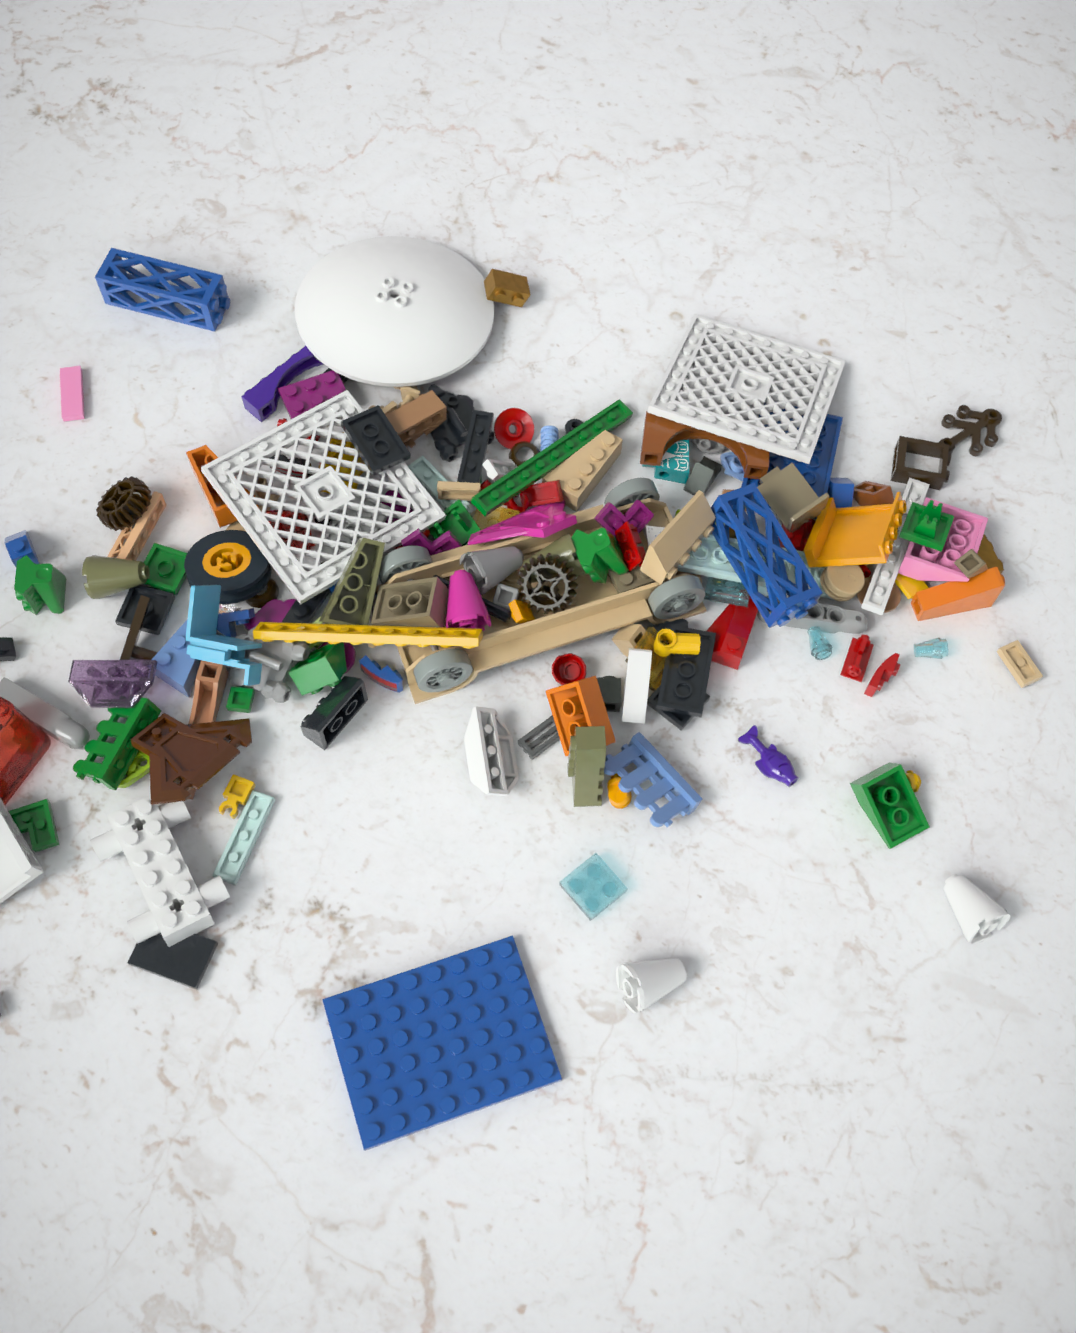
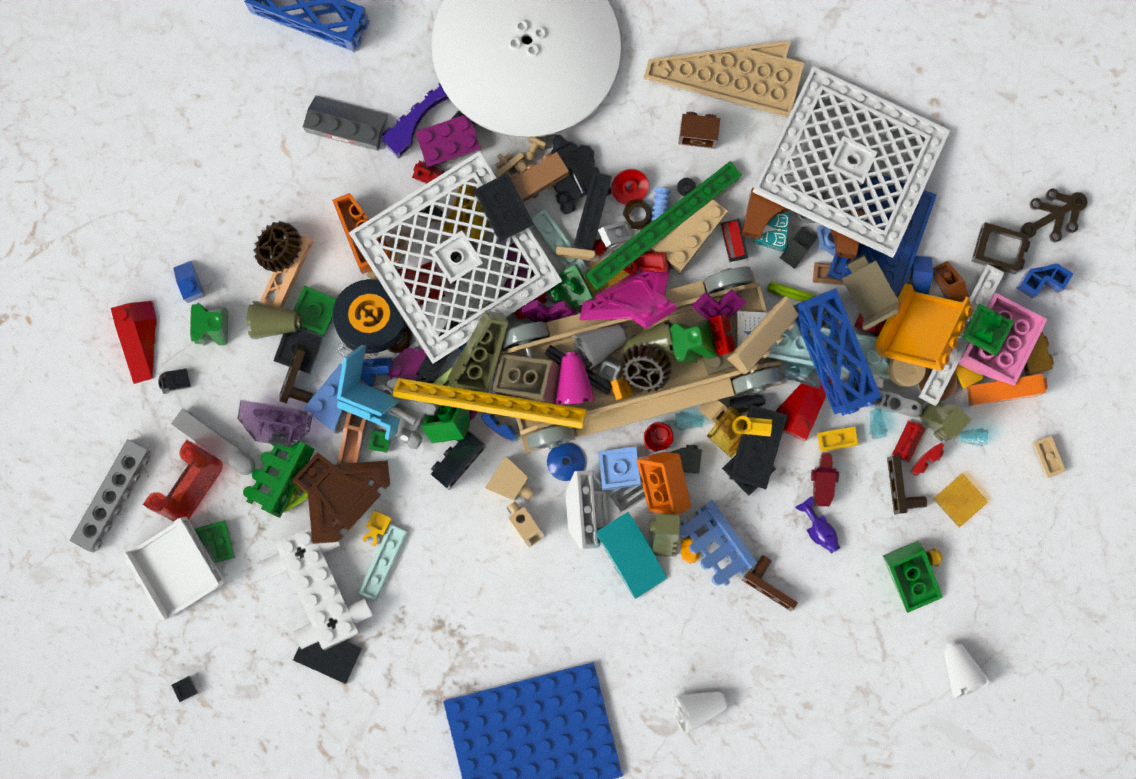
camera: 10 degrees right, 20 degrees up
bright pink tile [60,366,85,422] -> none
pearl gold brick [484,268,530,307] -> none
clear light blue plate [559,853,628,921] -> none
white slope [622,648,652,724] -> none
dark tan slope [954,549,988,579] -> none
none -> dark grey slope [303,96,388,151]
none -> tan torso [485,457,534,501]
none -> tan torso [507,502,545,548]
none -> blue dish [547,443,585,481]
none -> teal slope [595,512,667,599]
none -> light blue plate [598,446,641,490]
none -> tan wing [644,41,804,118]
none -> clear light blue cone [675,411,704,430]
none -> reddish brown brick [678,112,721,149]
none -> slope [721,219,748,262]
none -> reddish brown piece [741,555,798,612]
none -> dark red hinge [811,452,839,507]
none -> yellow plate [816,426,859,452]
none -> dark brown piece [887,455,927,515]
none -> olive wedge [919,401,971,442]
none -> clear yellow tile [933,473,988,528]
none -> blue brick [1016,263,1073,298]

